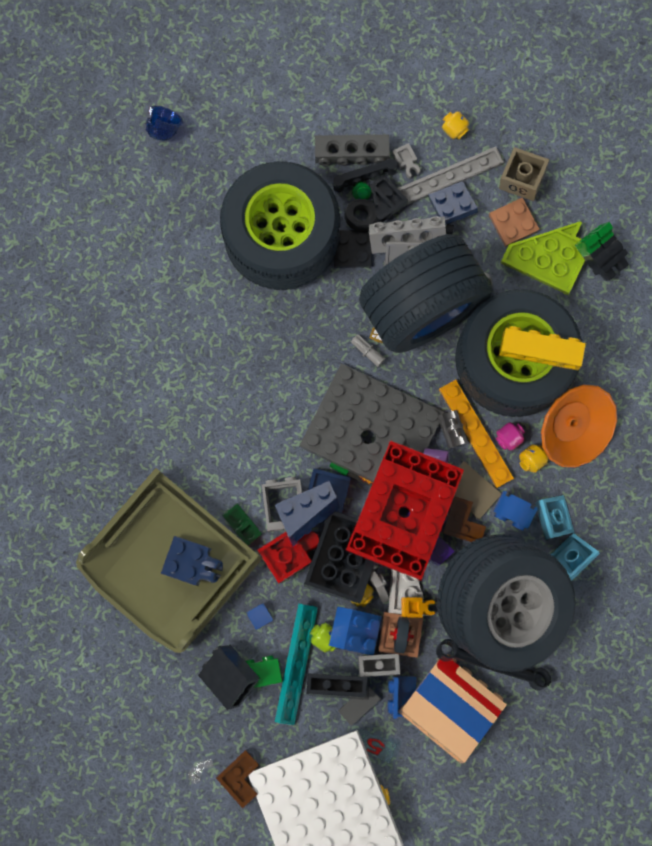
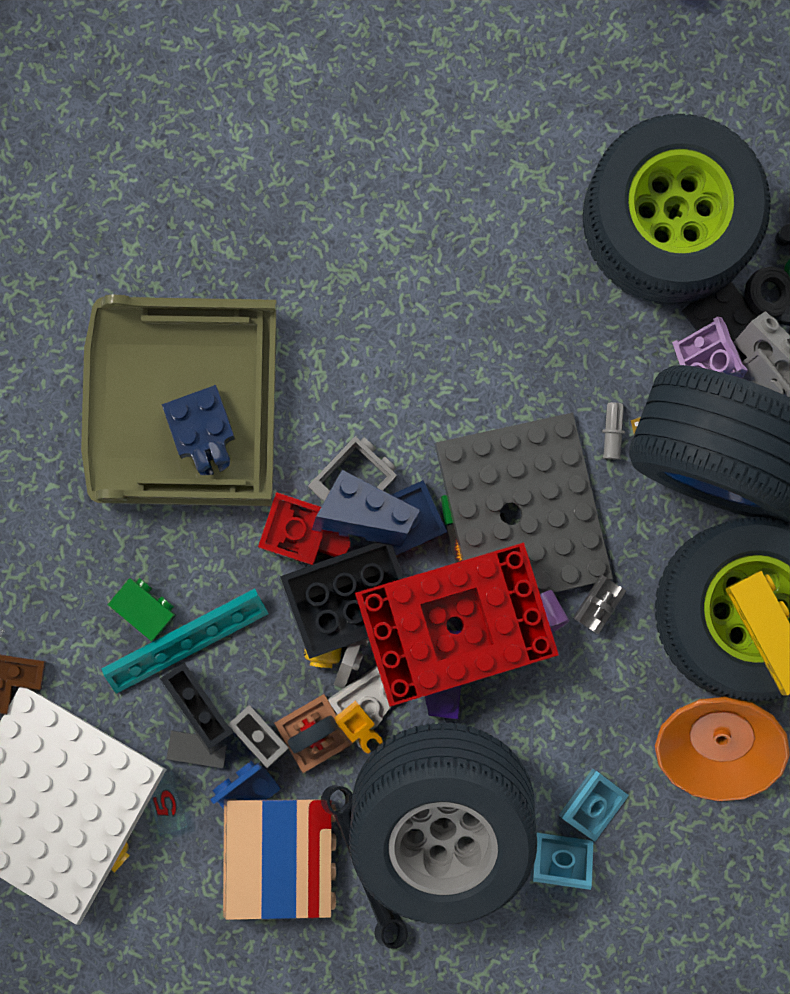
camera: 50 degrees right, 5 degrees up
black brick [198,644,260,710] -> none
dark green slope [222,503,262,546] -> none
blue slope [246,603,273,630] -> none
lime head [310,623,336,652] -> none
blue brick [329,606,382,656] -> none
light orange plate [439,380,514,488] -> none
reddish brown plate [443,496,486,542] -> none
dark tan piece [454,461,501,519] -> none
blue brick [493,491,538,531] -> none
dark pink head [495,422,525,451] -> none
yellow head [519,444,548,473] -> none
none -> lavender slope [672,316,748,378]

